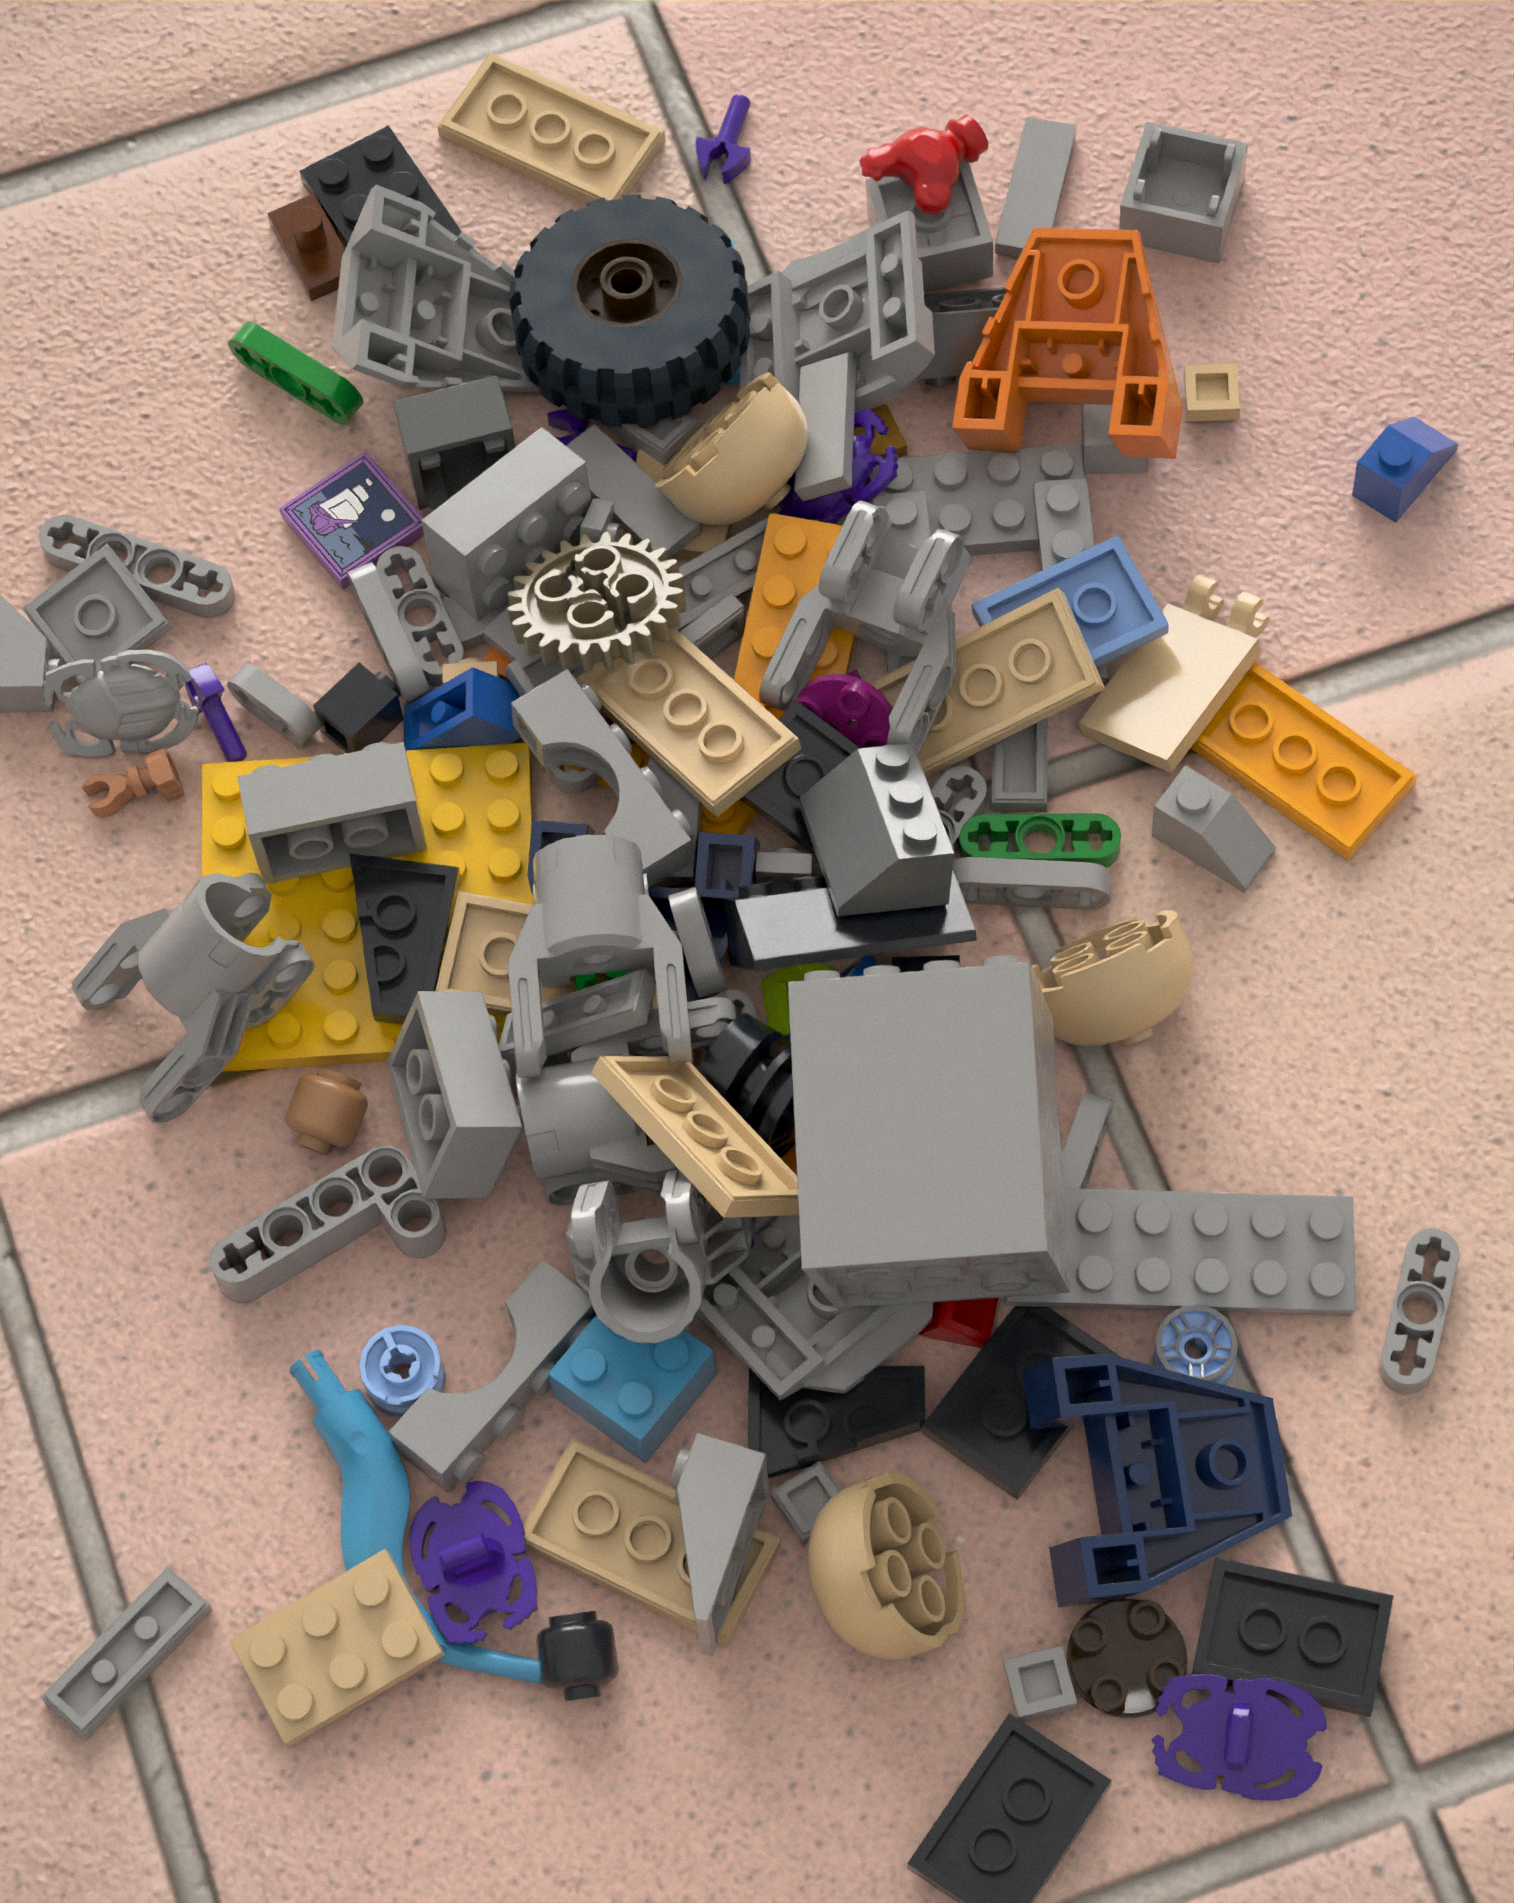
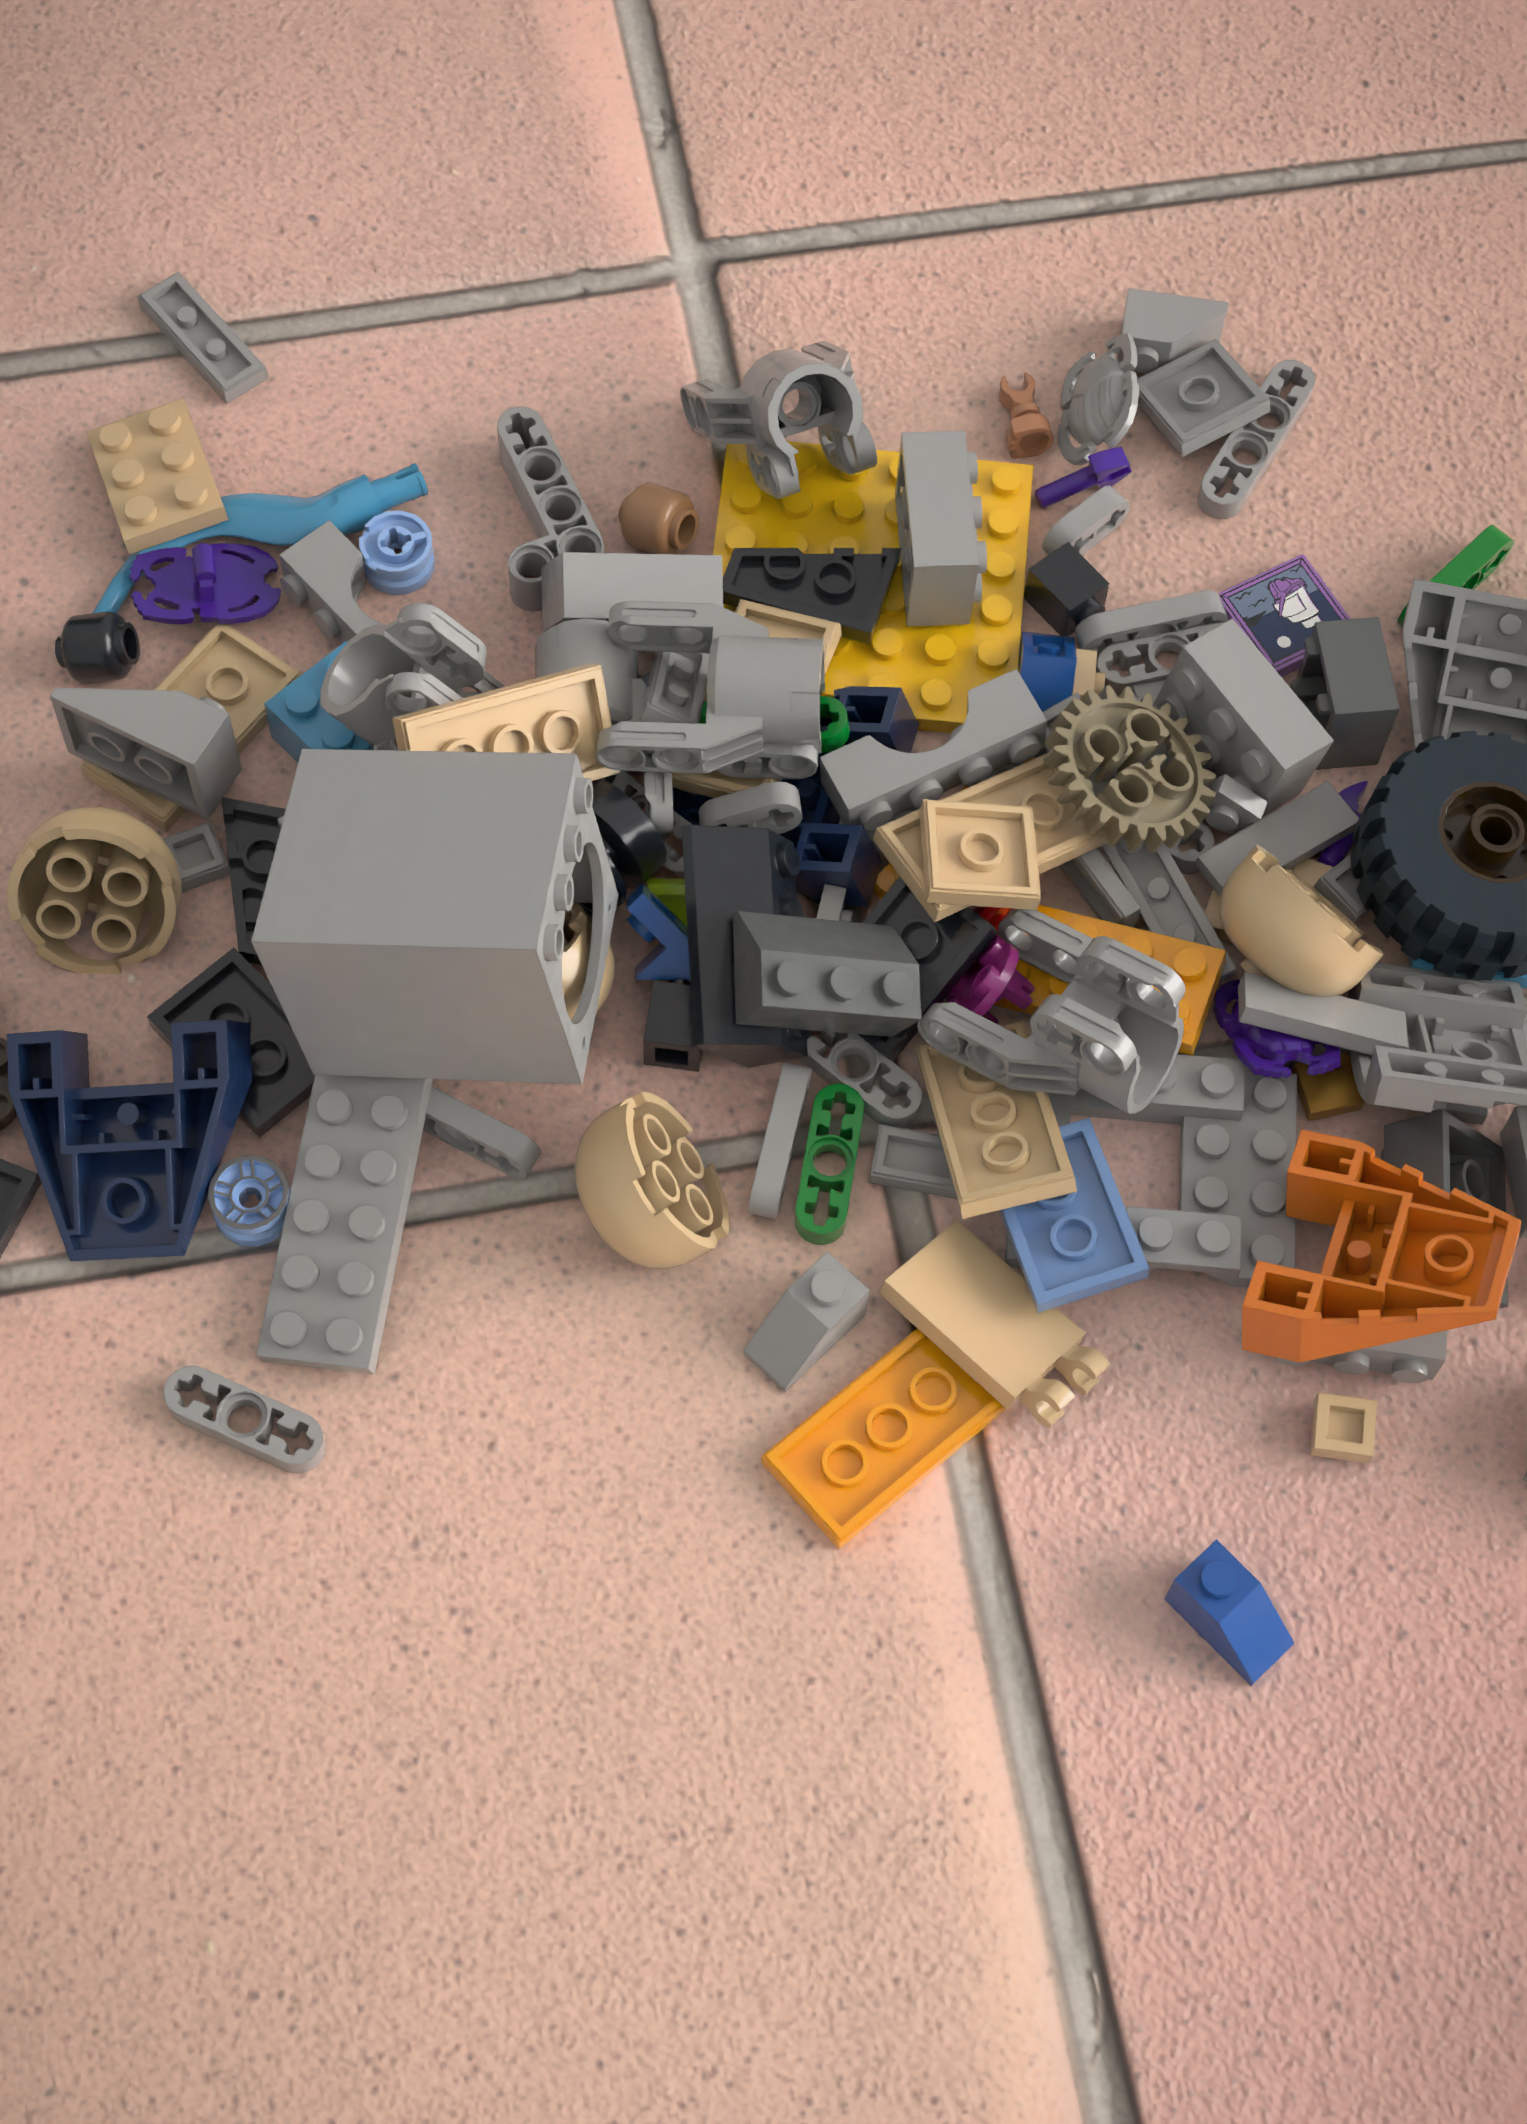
camera: 90 degrees right, 0 degrees up
none -> tan tile [919,799,1041,910]

